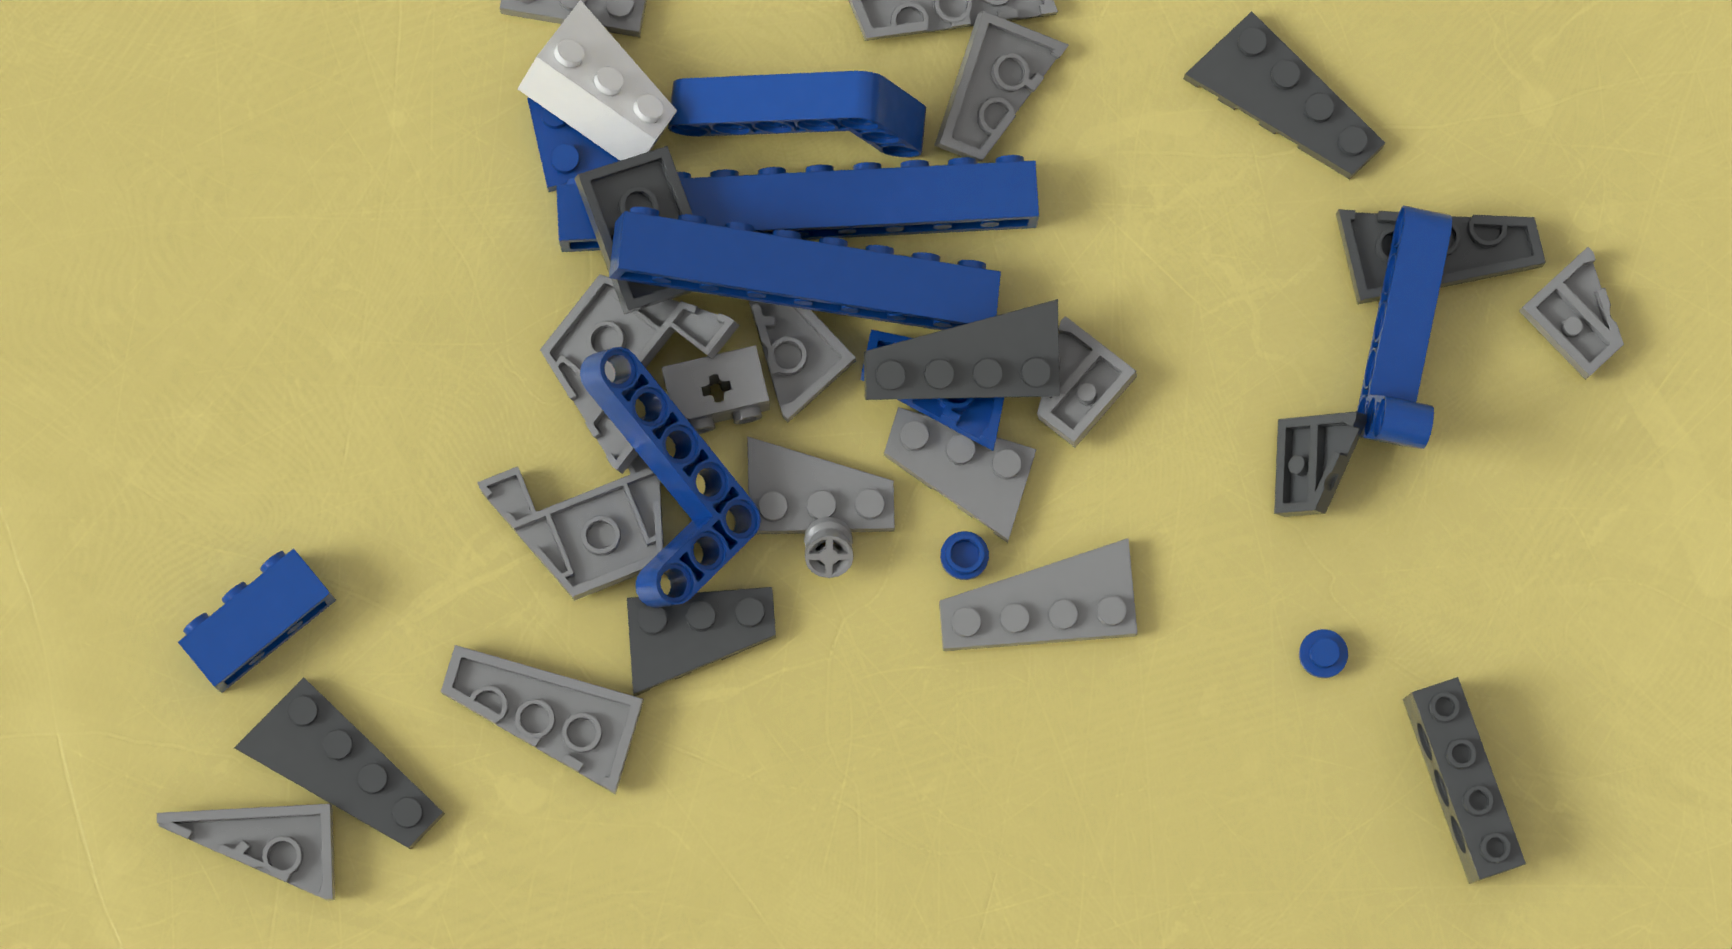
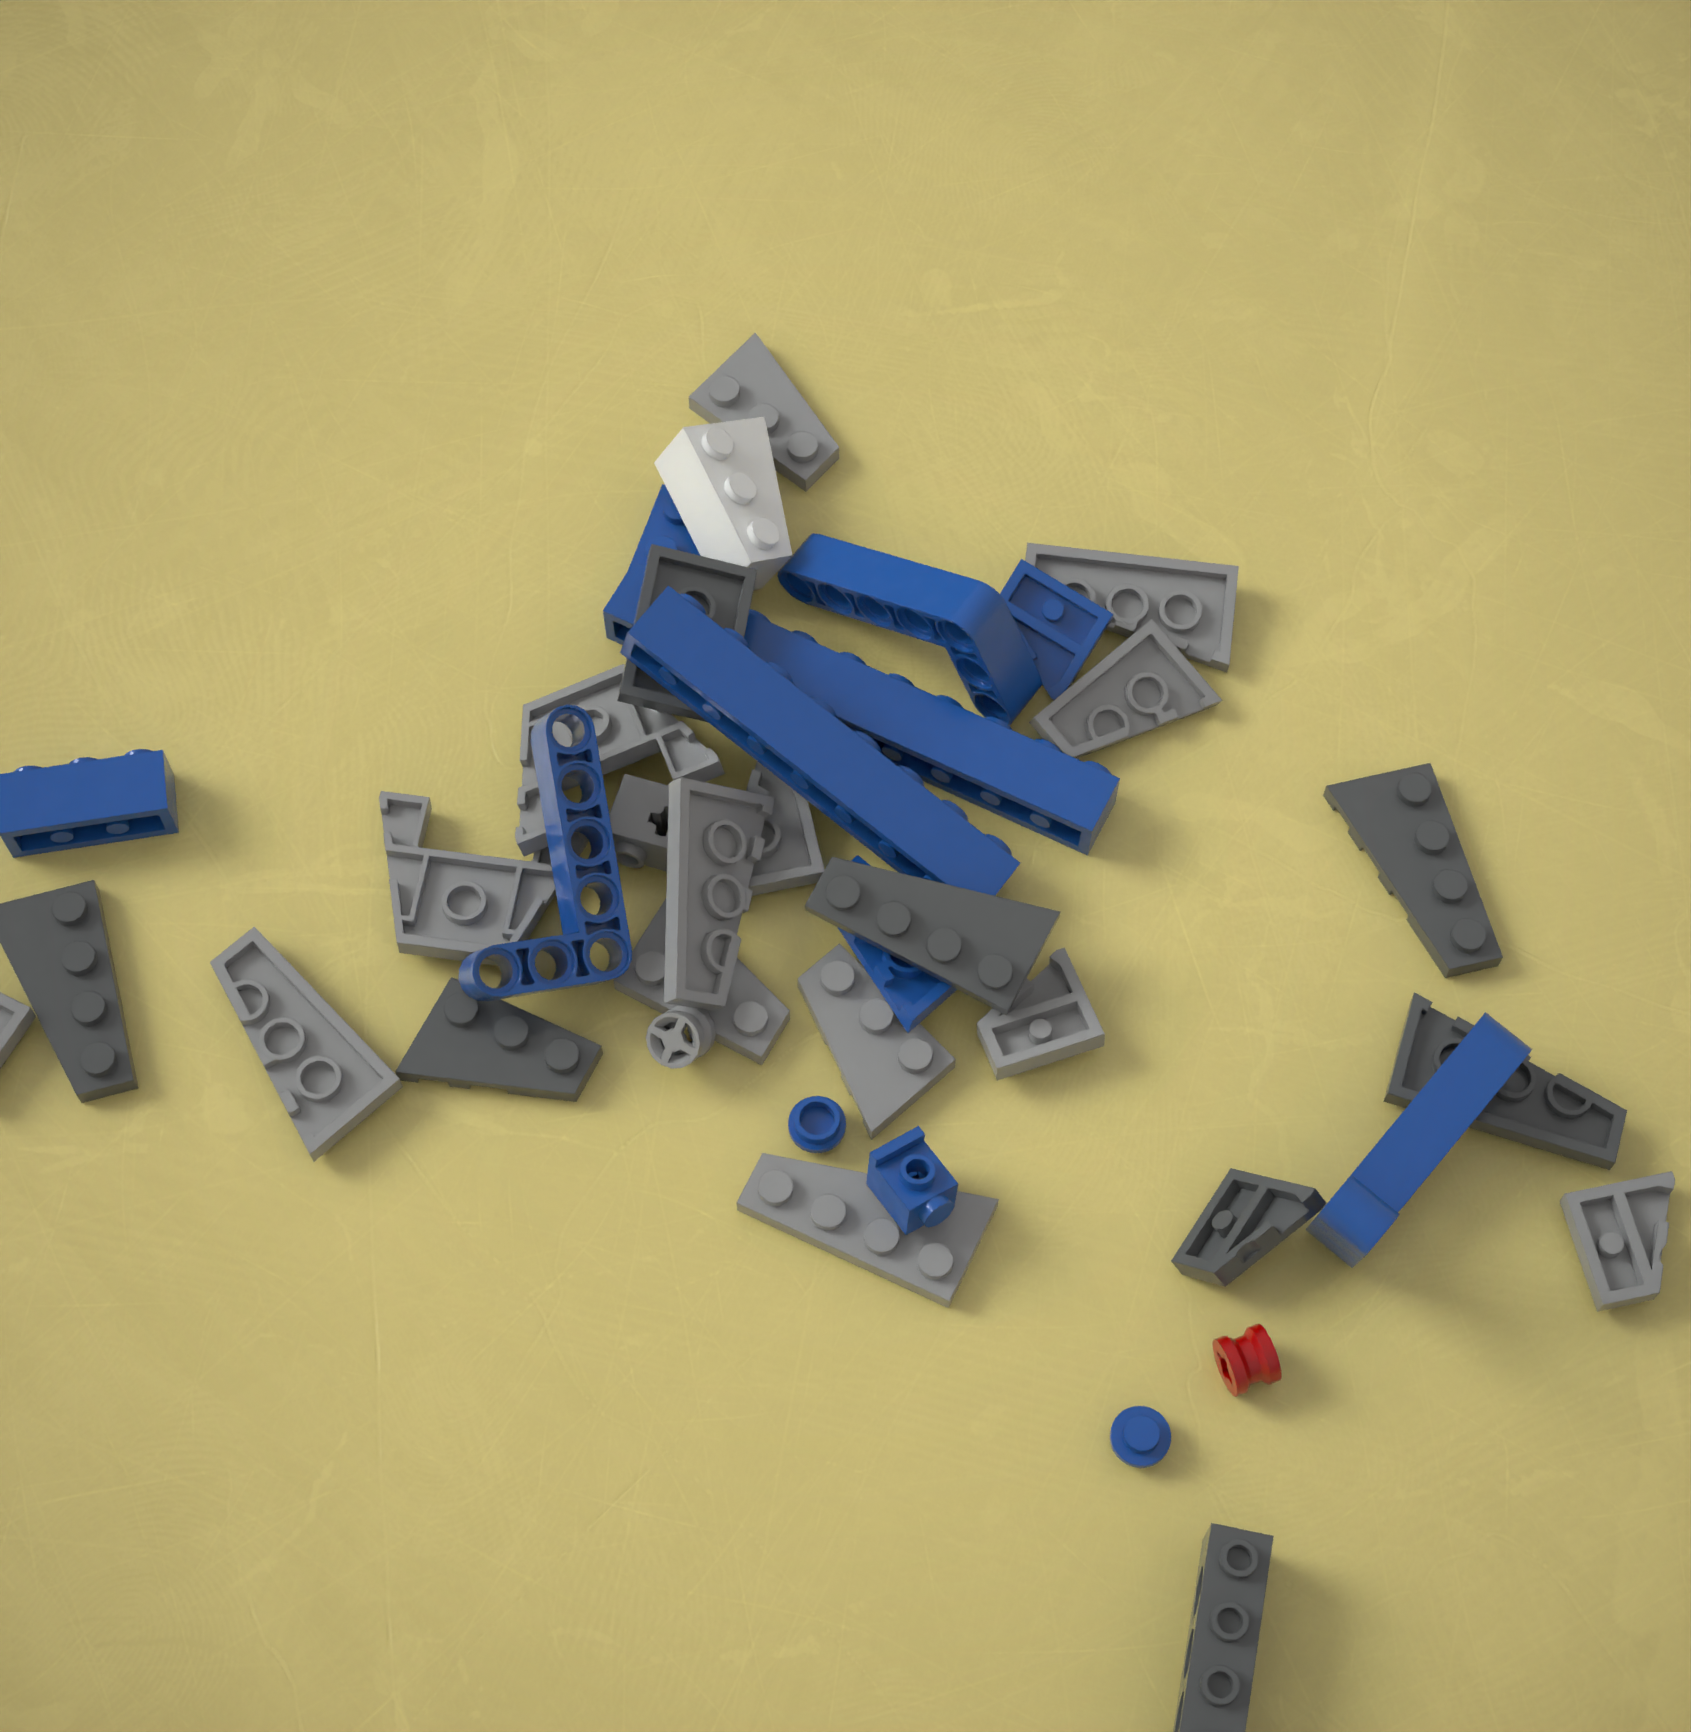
camera: 35 degrees right, 15 degrees down
none -> light grey wing [664,777,776,1011]
none -> blue brick [866,1126,958,1235]
none -> blue wing [1000,559,1113,701]
none -> red wheel [1212,1324,1282,1397]

